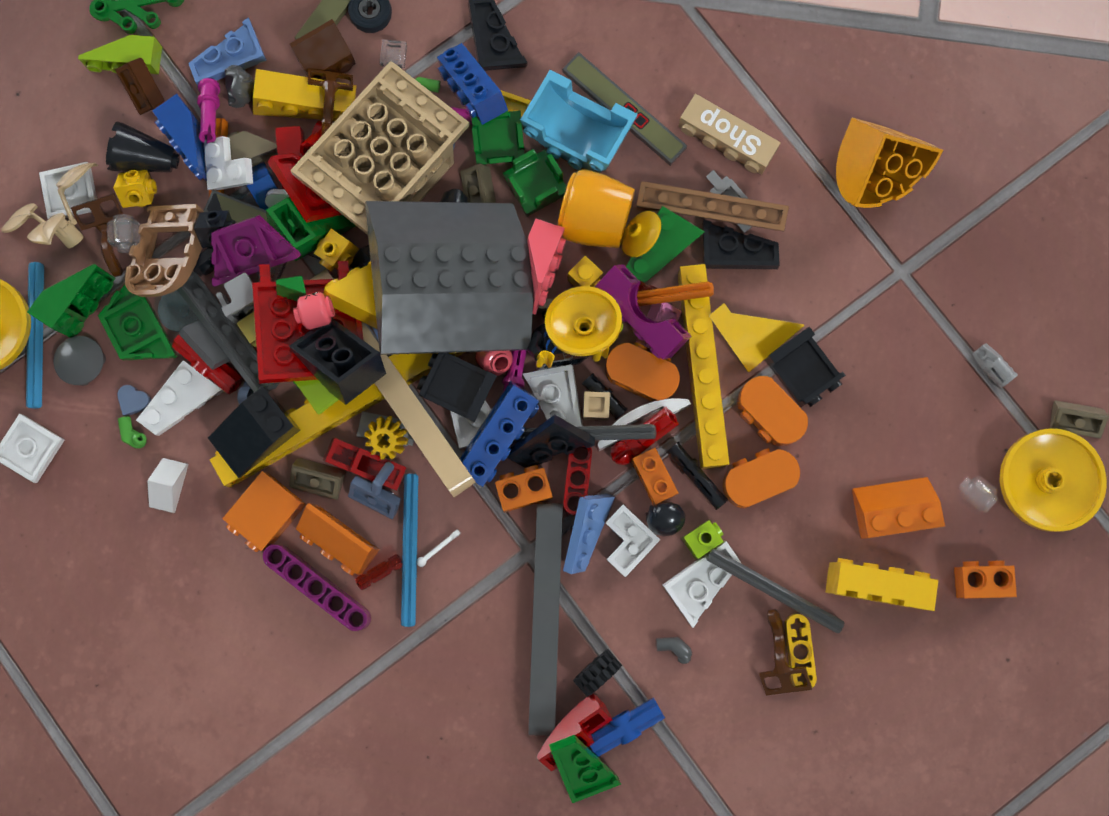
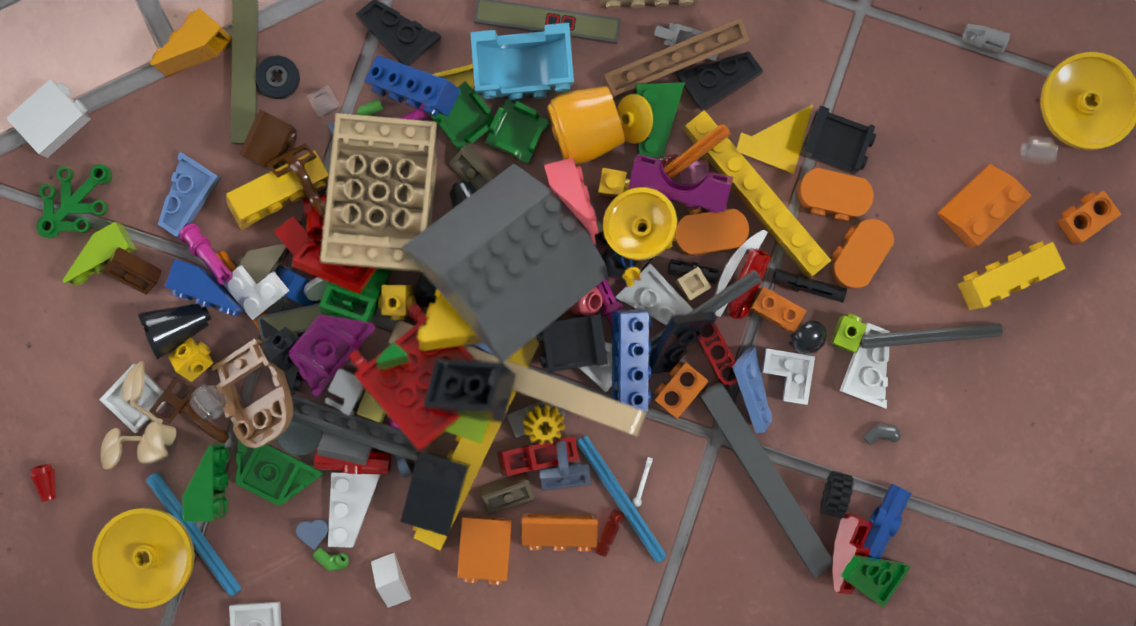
camera: 40 degrees left, 5 degrees up
dark grey dish [53,336,106,386] -> none
dark grey hair [225,65,254,108] -> none
magenta beam [263,545,371,631] -> none
coral head [293,292,335,330] -> none
reddish brown piece [759,609,812,696] -> none
yellow beam [784,614,817,688] -> none
dark tan slope [1050,400,1109,439] -> none

